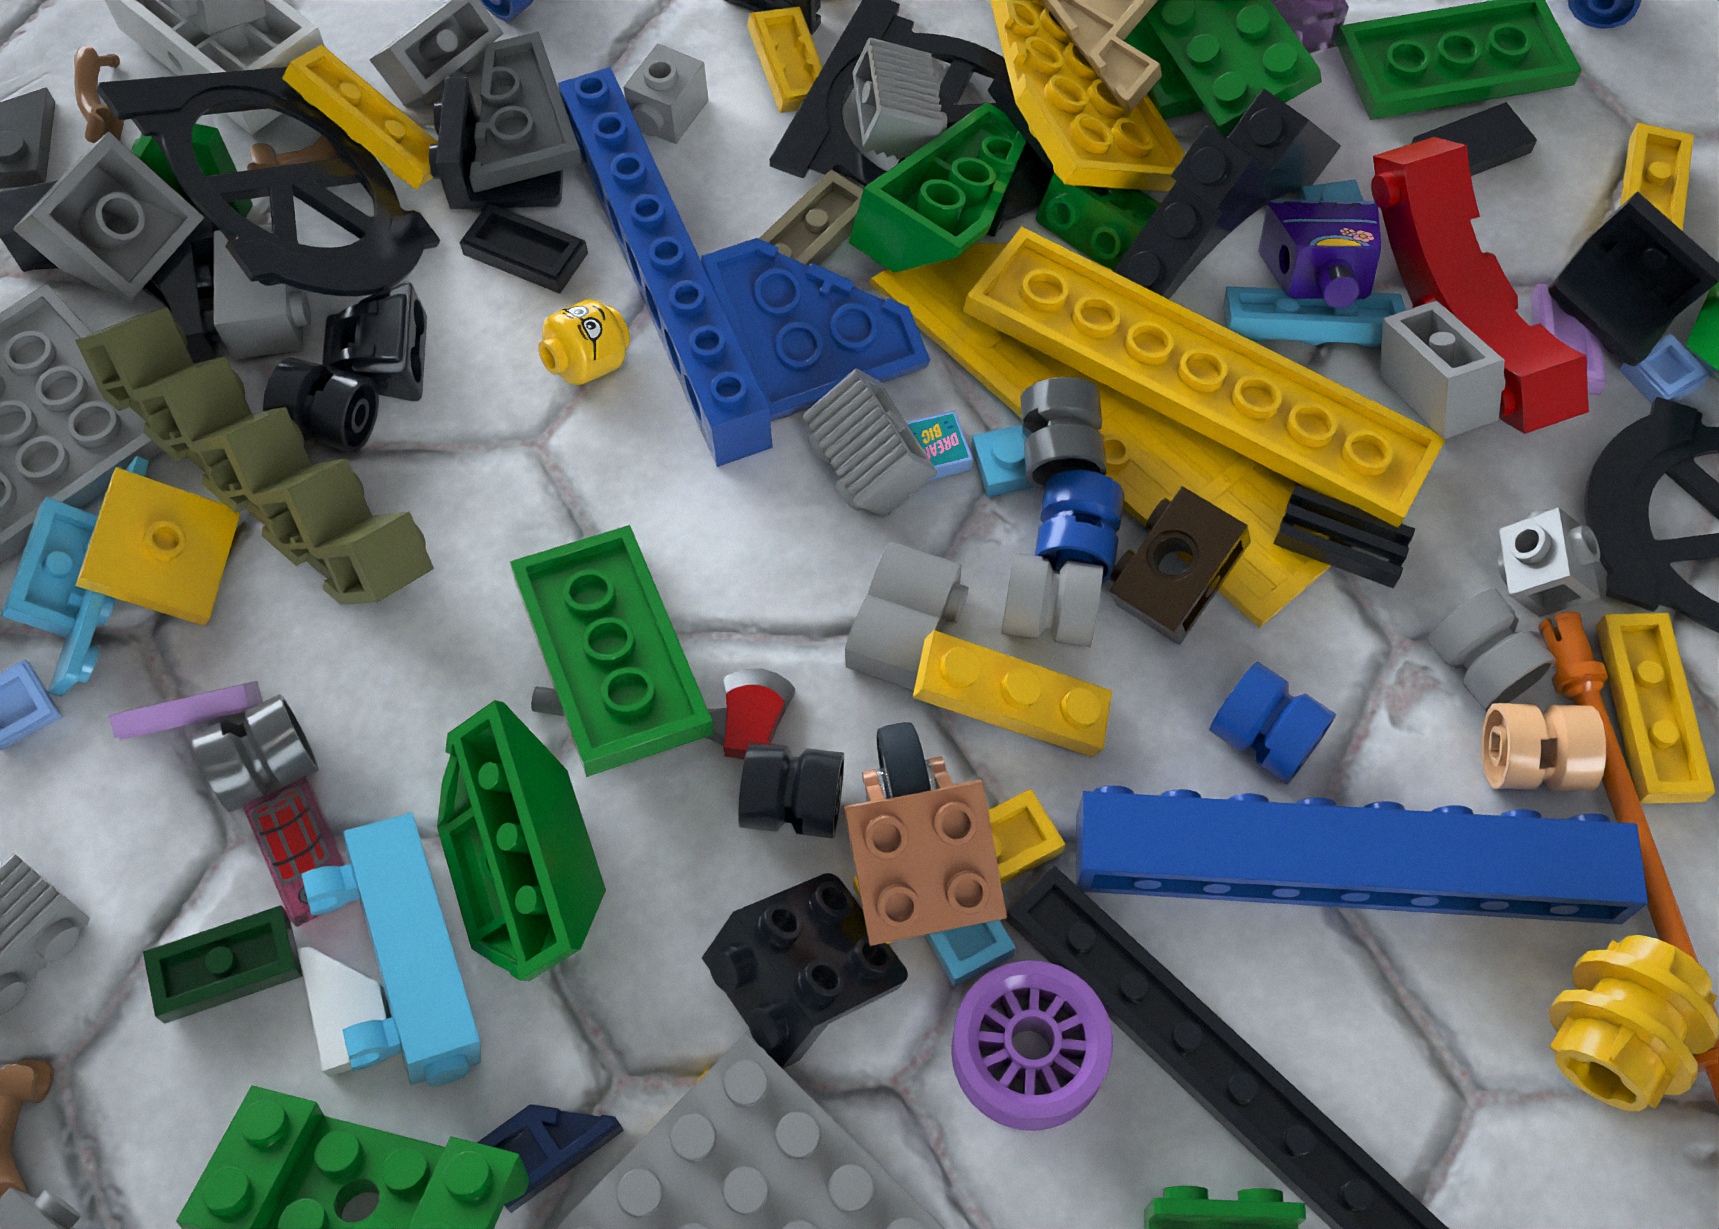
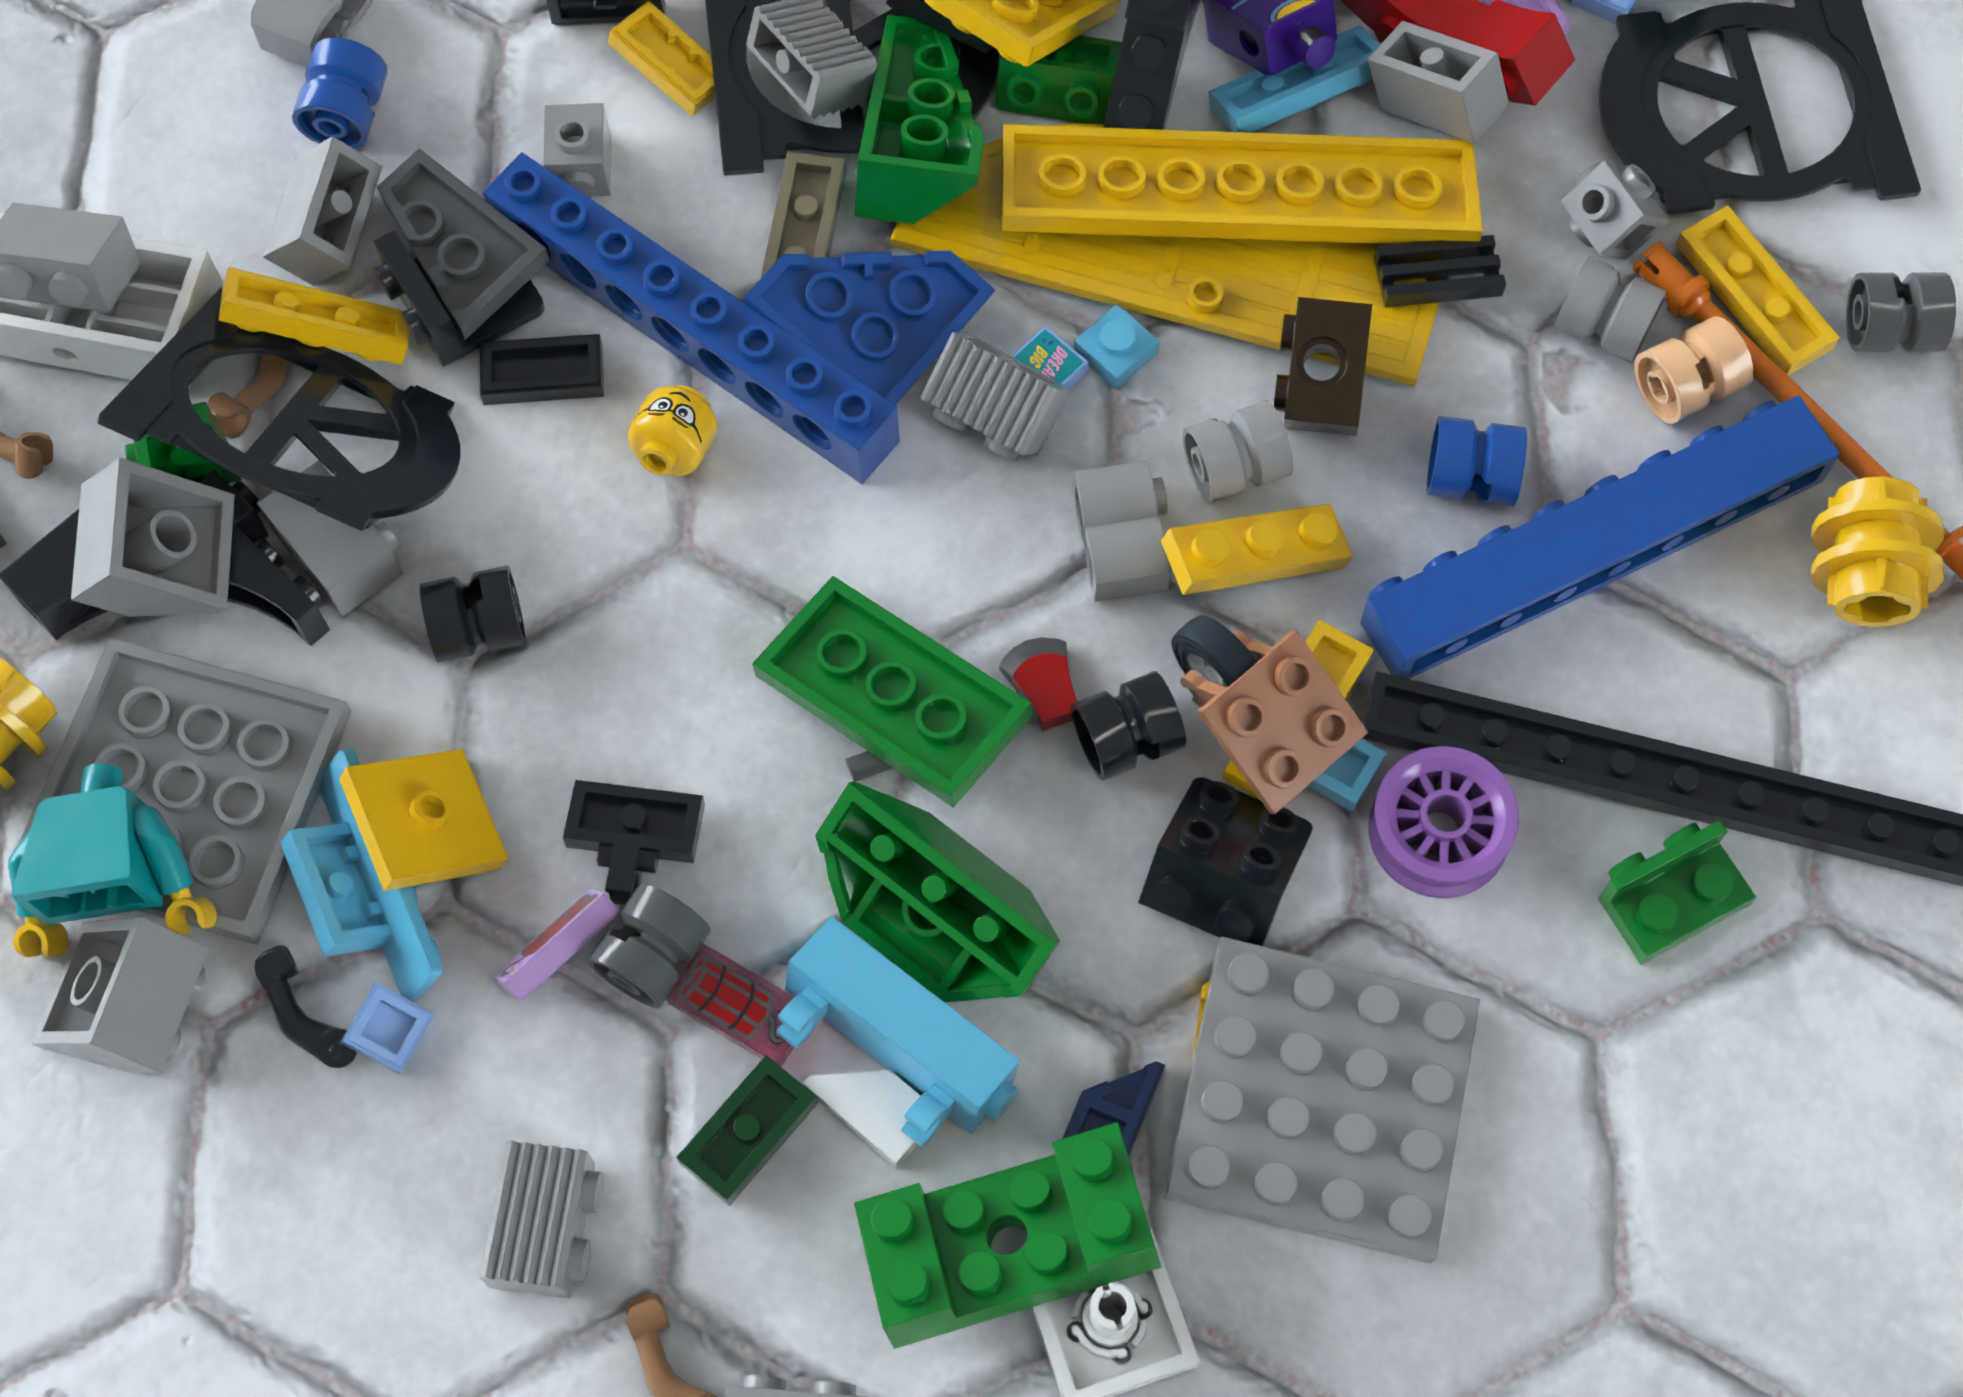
camera: 30 degrees left, 5 degrees up
olive brick [75,307,434,605] -> none
black piece [322,281,427,402] -> none
dark grey wheel [1021,377,1106,490] -> none
blue wheel [1035,470,1124,583] -> none
none -> black hinge [563,780,705,905]

